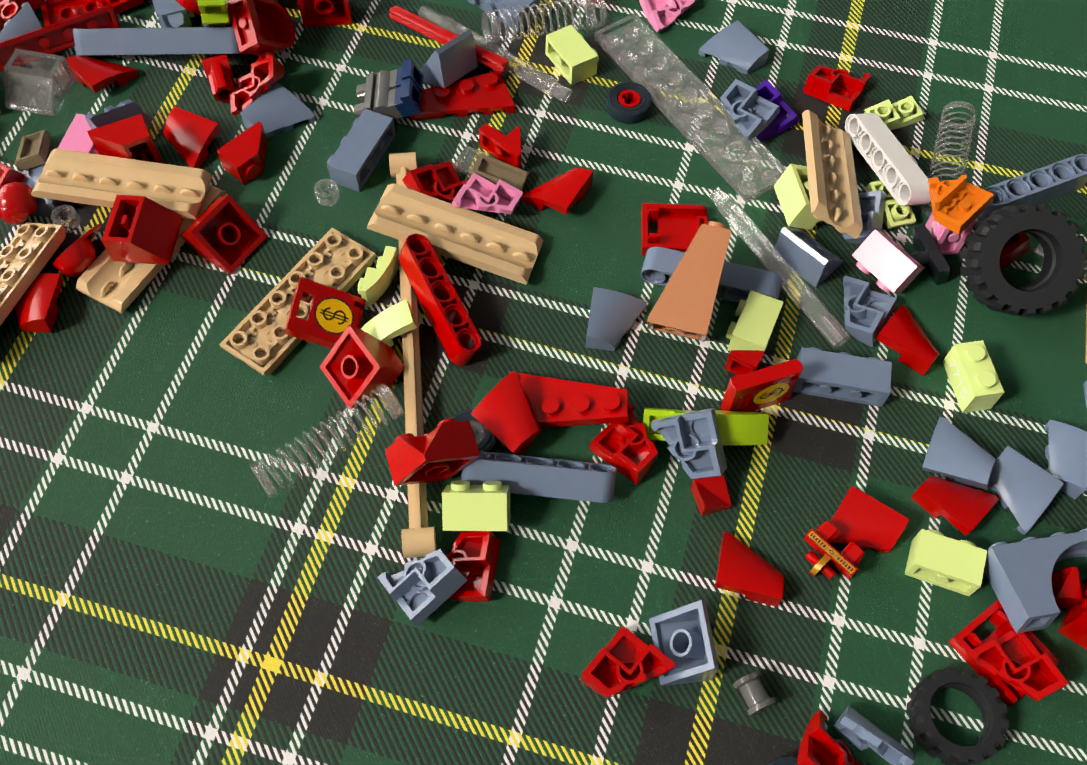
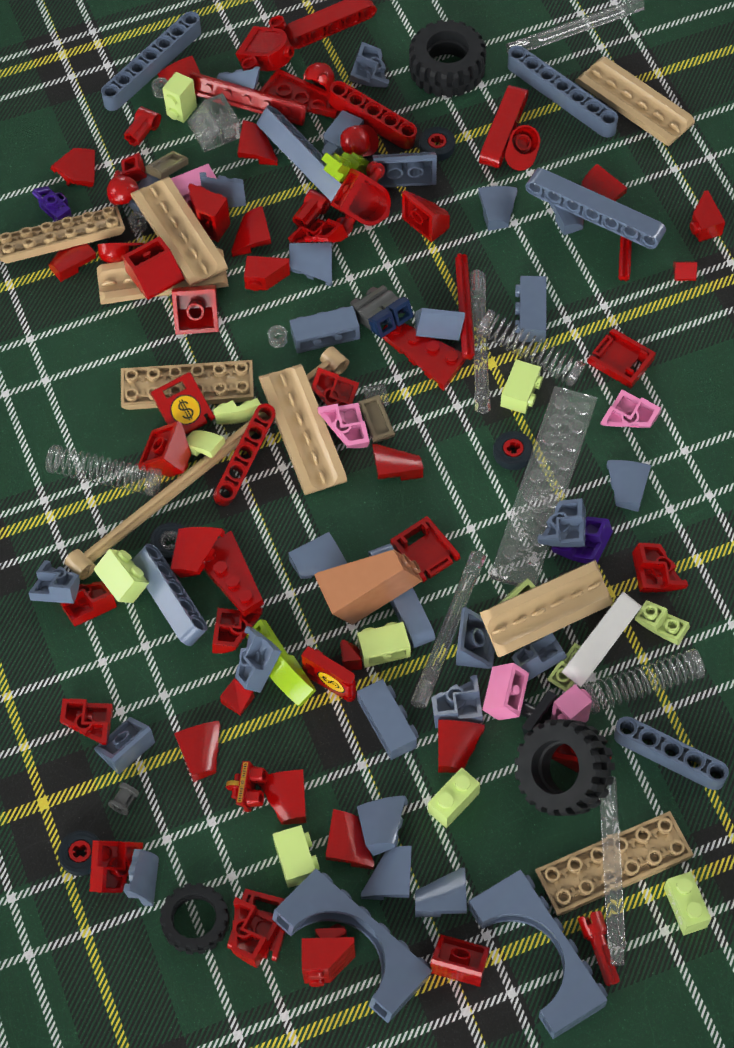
camera: 55 degrees right, 0 degrees up
red slope [385,418,480,486] -> none
red slope [479,123,522,169] -> none
orange slope [928,174,994,235] -> none

